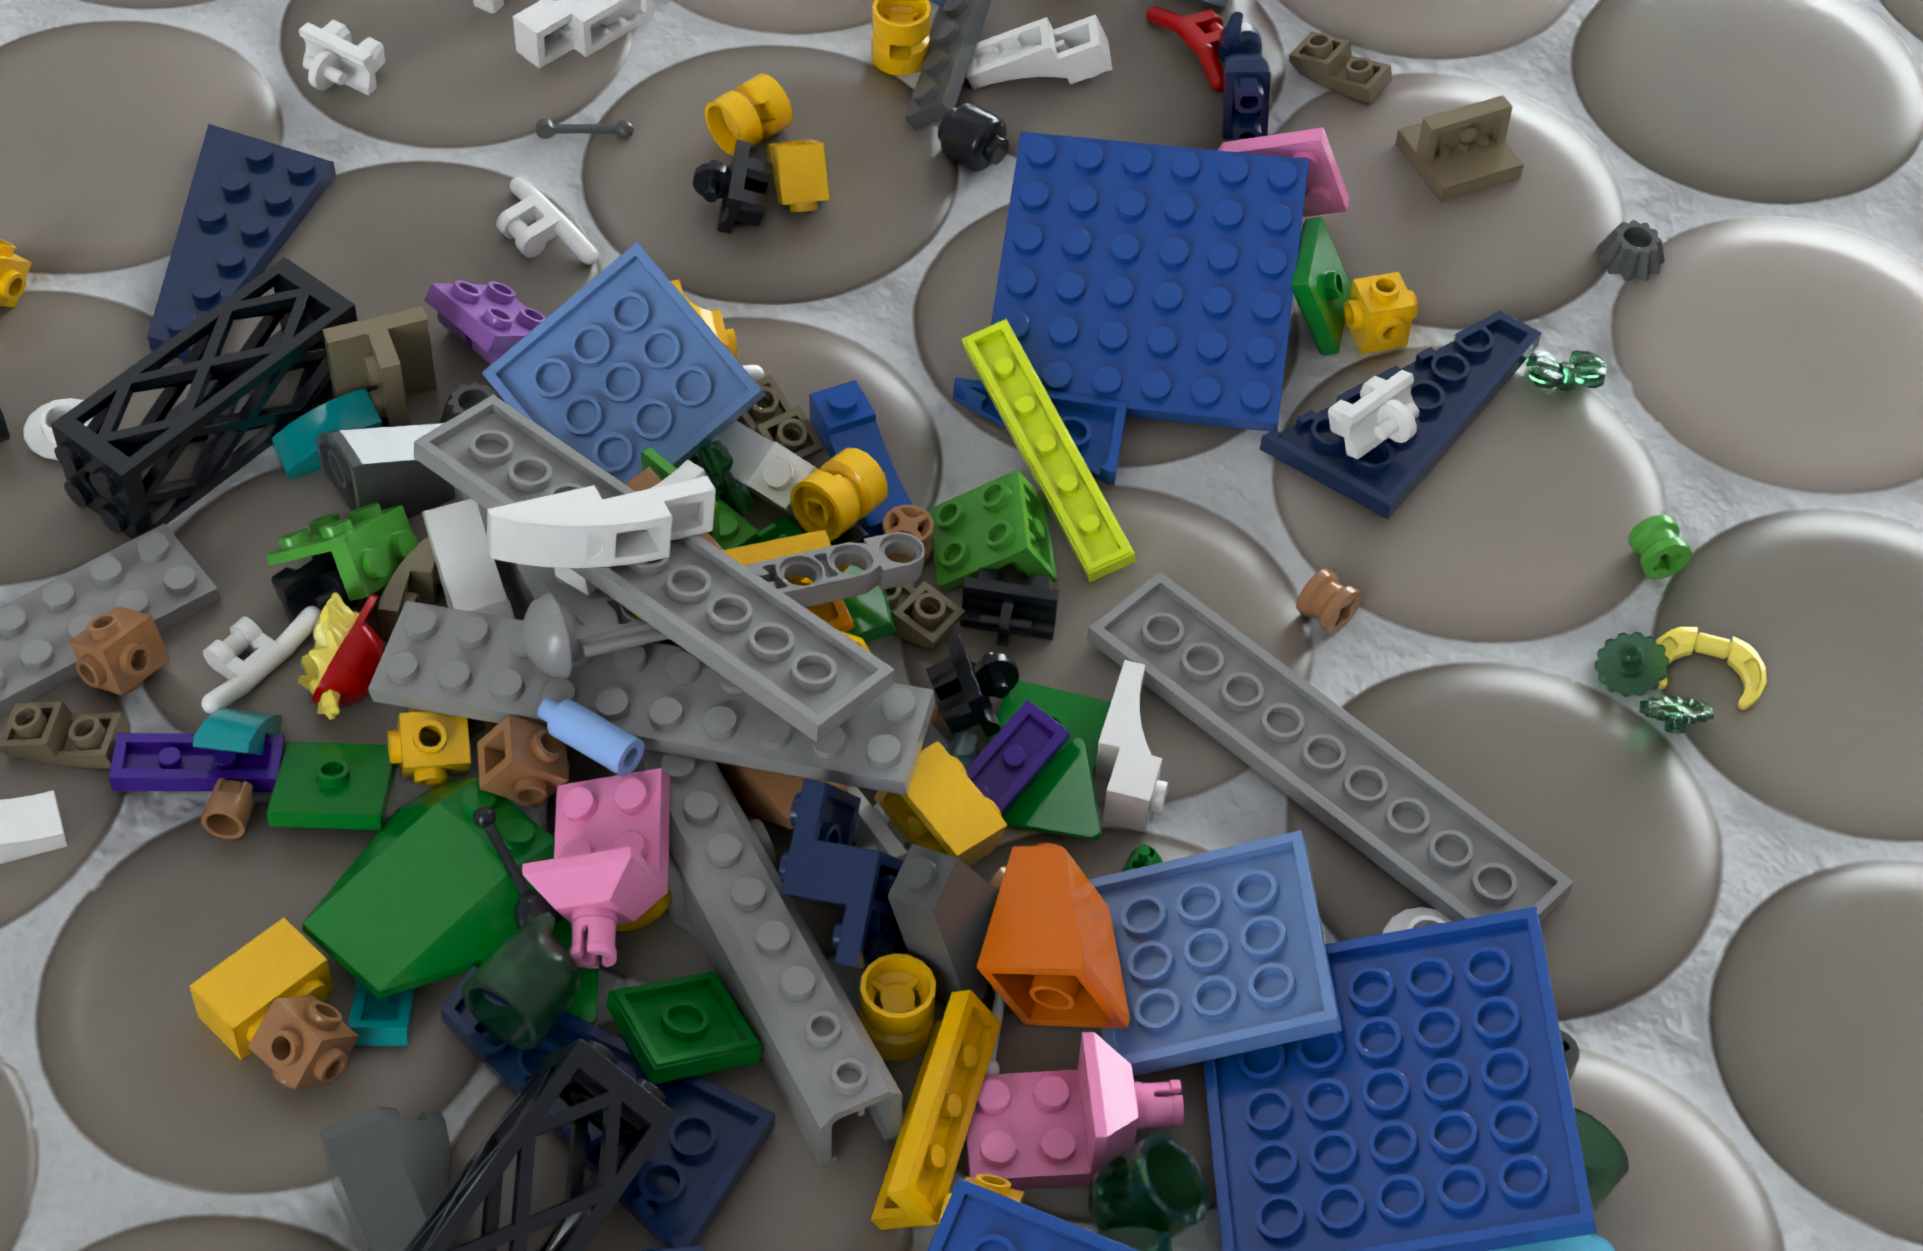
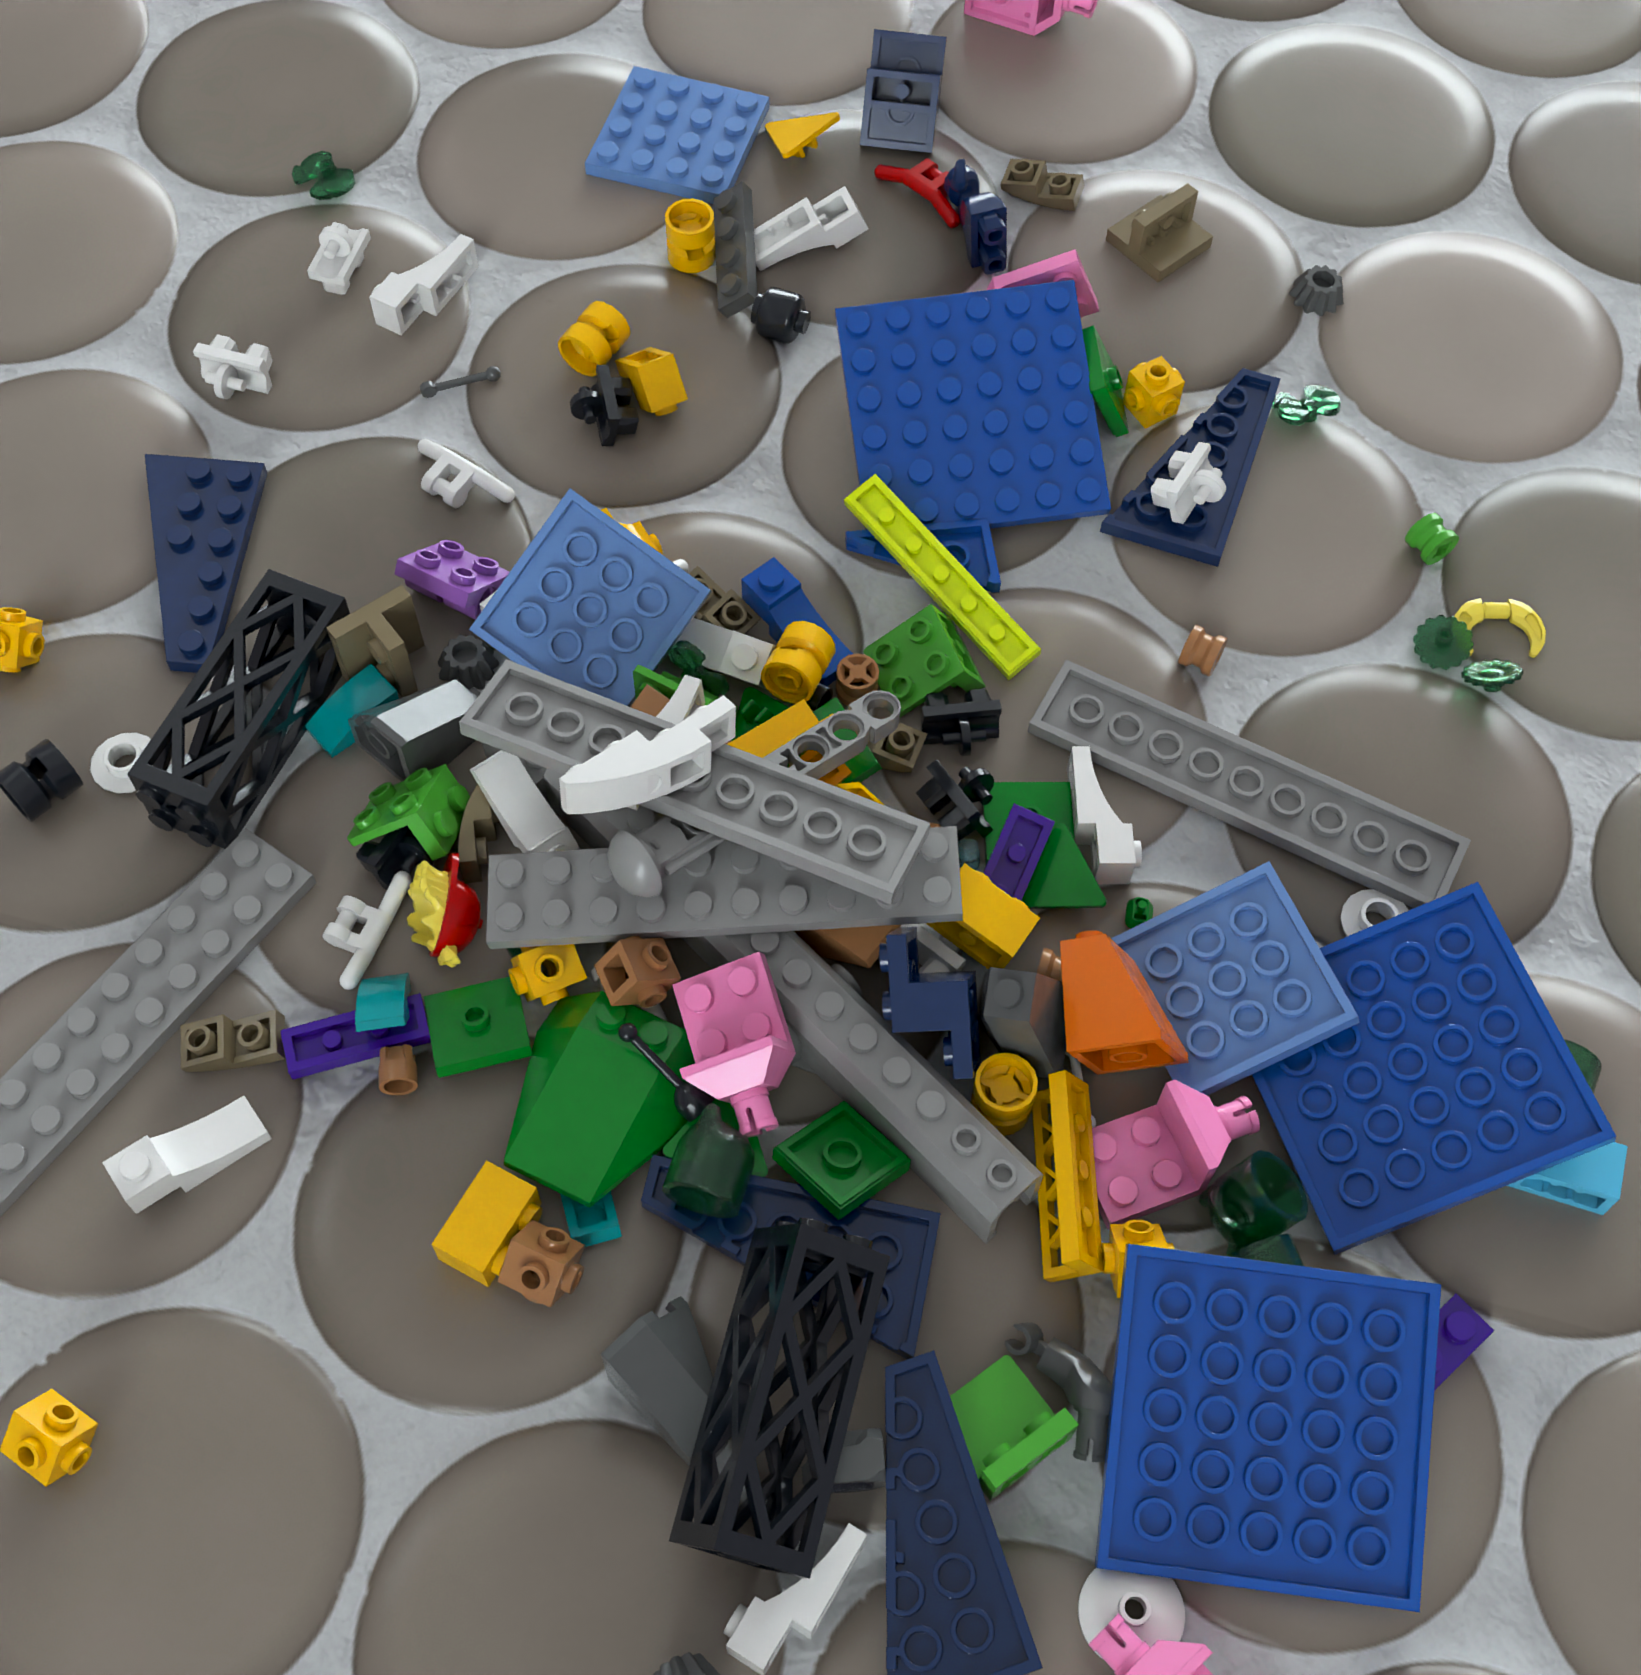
camera: 15 degrees left, 10 degrees up
medium nougat brick [69,606,170,695] -> none
light blue cylinder [537,698,644,777] -> none

